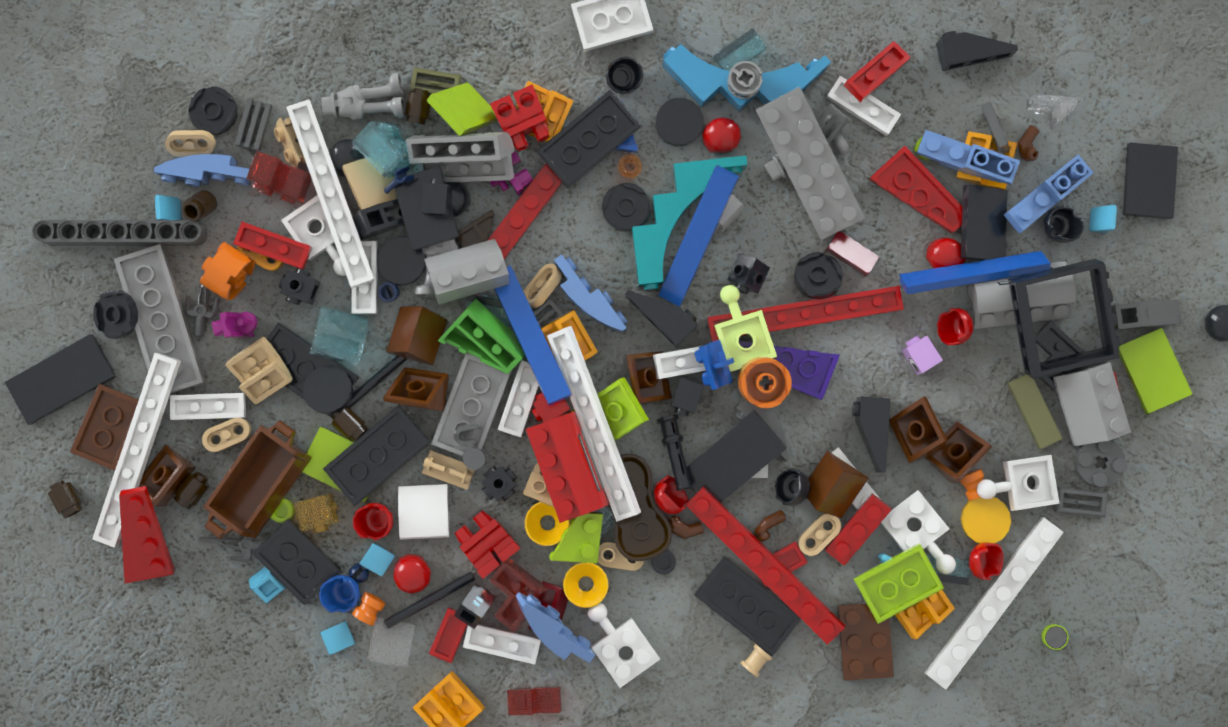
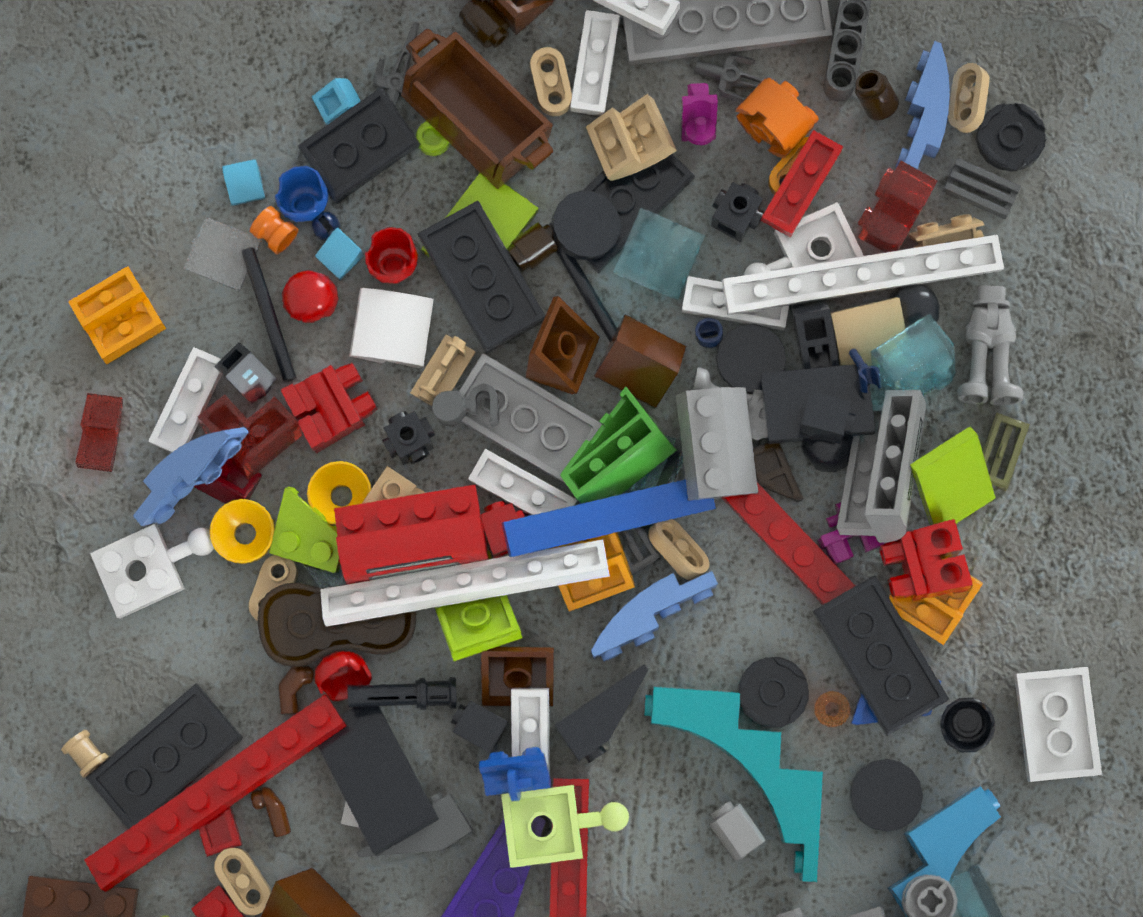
camera: 105 degrees right, 5 degrees down
medium azure slope [155,195,182,220] -> none
clear yellow head [294,494,339,534] -> none
dark brown brick [405,88,431,125] -> none
red tile [429,607,468,663] -> none
black tile [651,550,676,575] -> none
blue tile [658,165,740,307] -> none
red hair [702,117,741,154] -> none
black brick [727,254,770,295] -> none
orange brick [738,357,792,408] -> none
black hair [775,468,810,506] -> none

